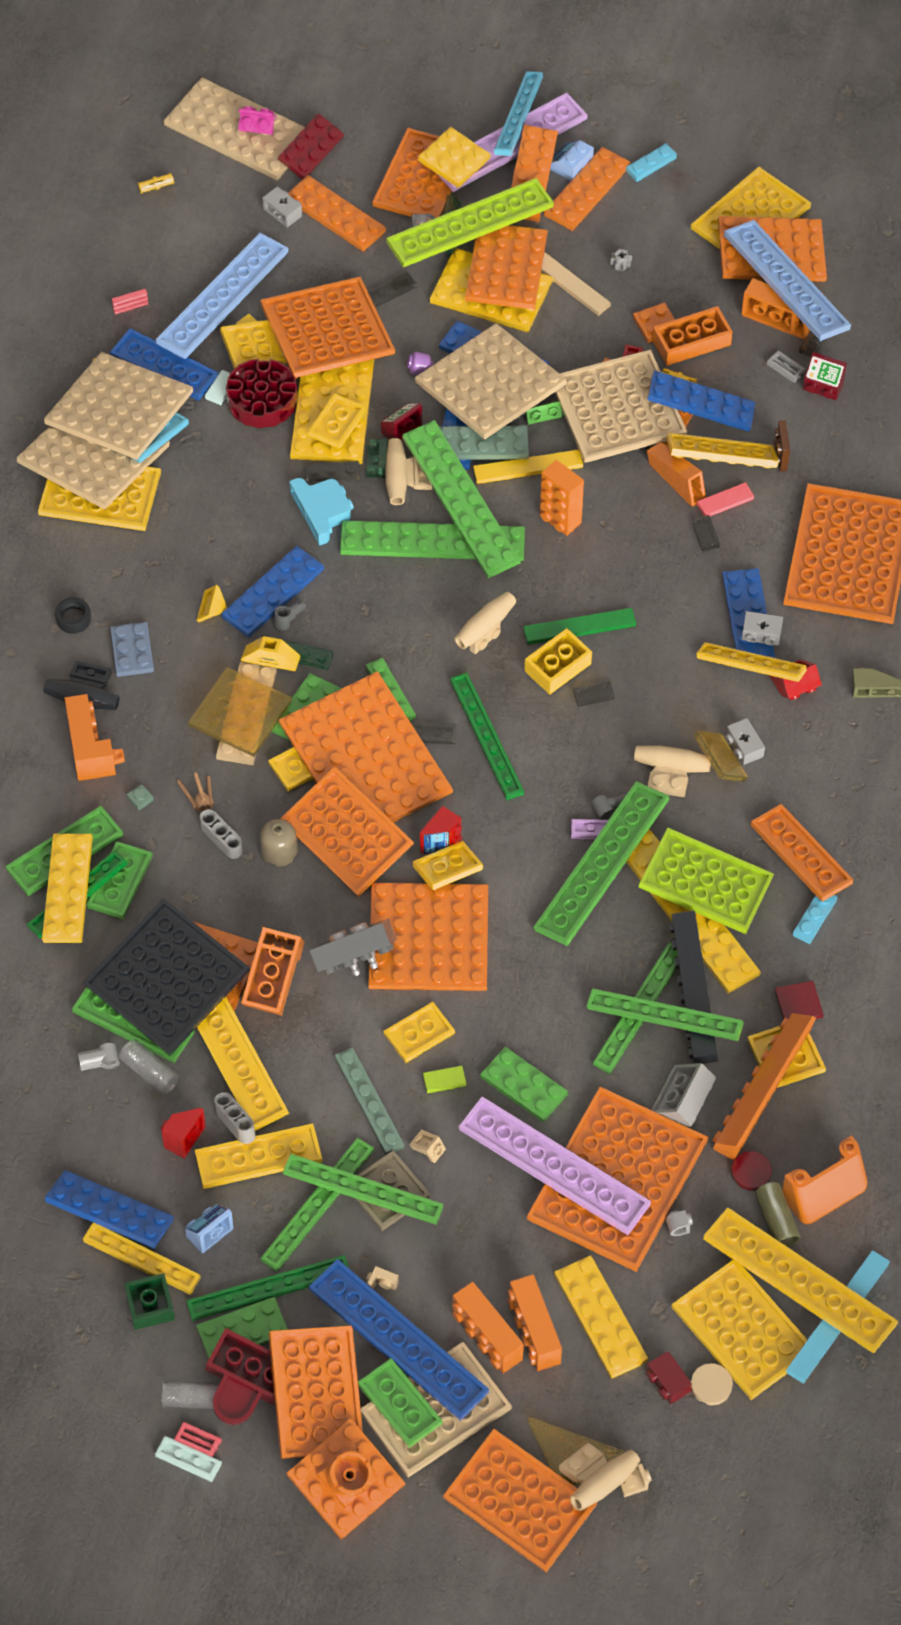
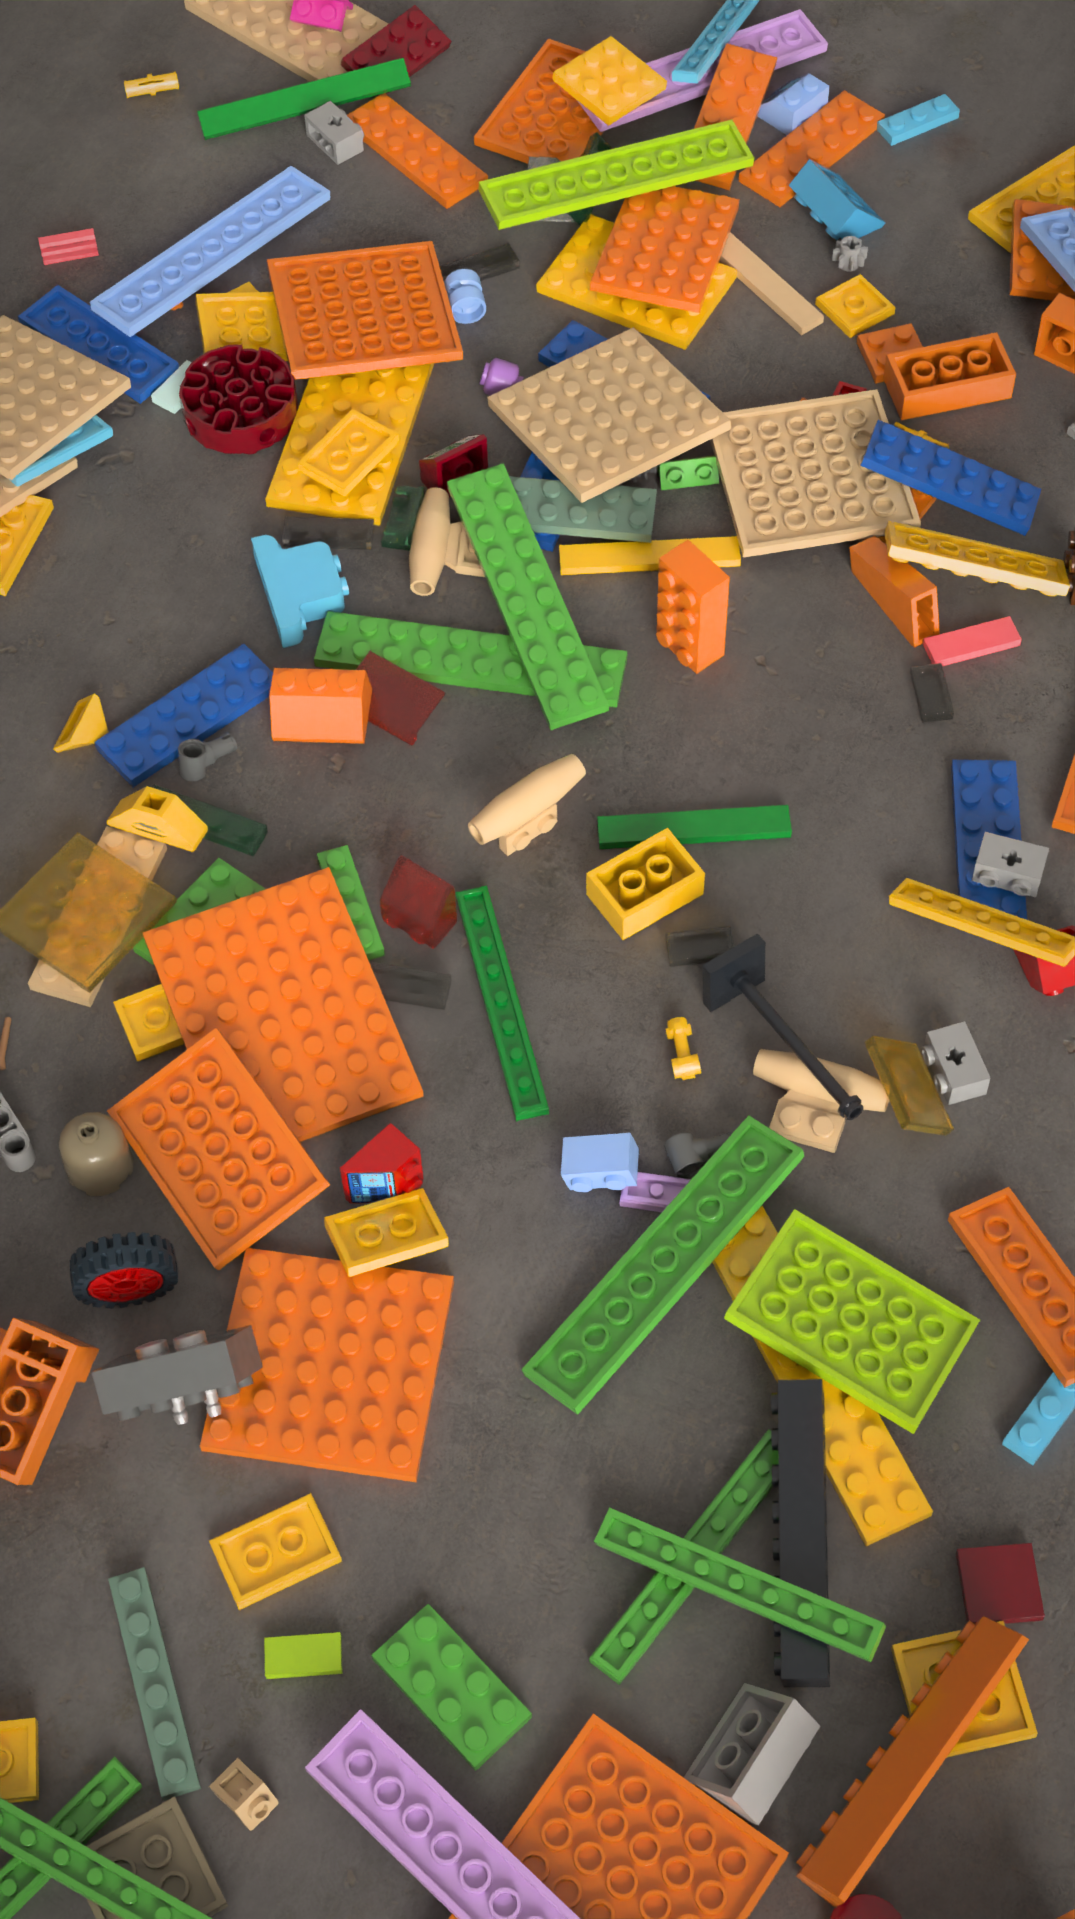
camera: 10 degrees right, 0 degrees up
none -> black wheel [69,1232,178,1309]
none -> green tile [197,58,411,140]
none -> slope [270,668,372,744]
none -> clear red piece [356,651,446,745]
none -> clear red slope [380,855,457,949]
none -> light blue wheel [444,269,486,324]
none -> light blue brick [561,1133,639,1192]
none -> yellow bar [666,1017,701,1080]
none -> black tile [702,933,864,1121]
none -> dark azure slope [789,159,885,240]
none -> yellow tile [815,274,895,338]

